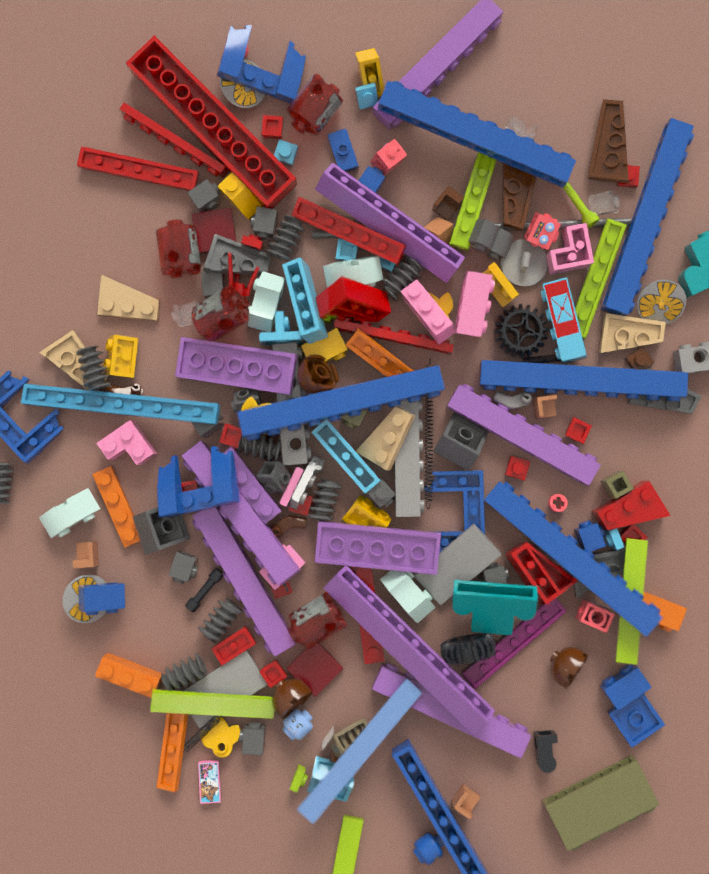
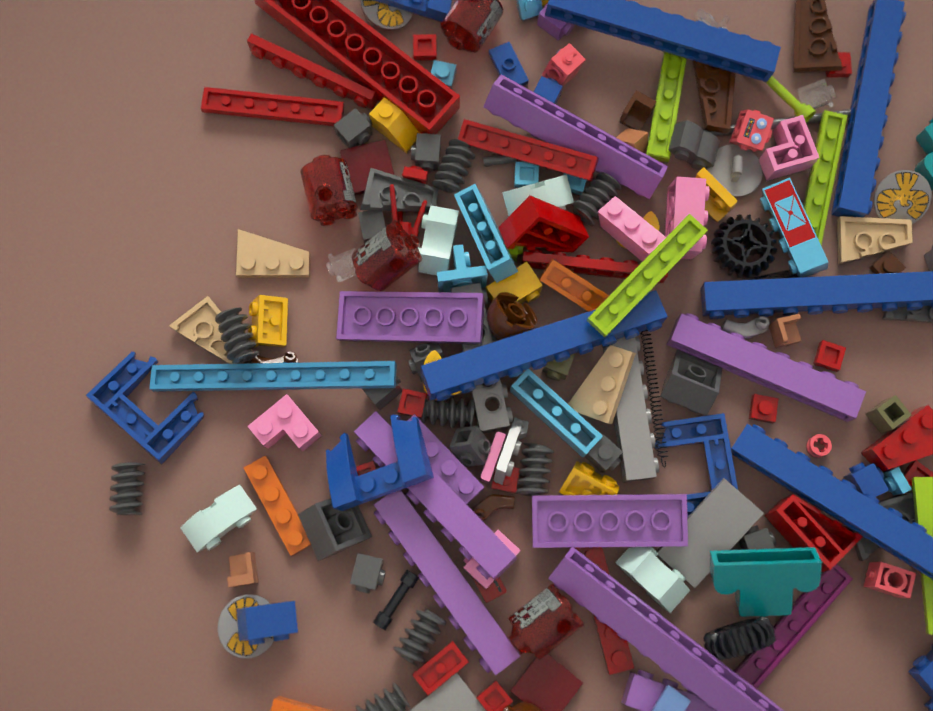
camera: 10 degrees left, 10 degrees down
reddish brown cylinder [550,647,589,689] -> none
none -> lime plate [586,214,708,337]

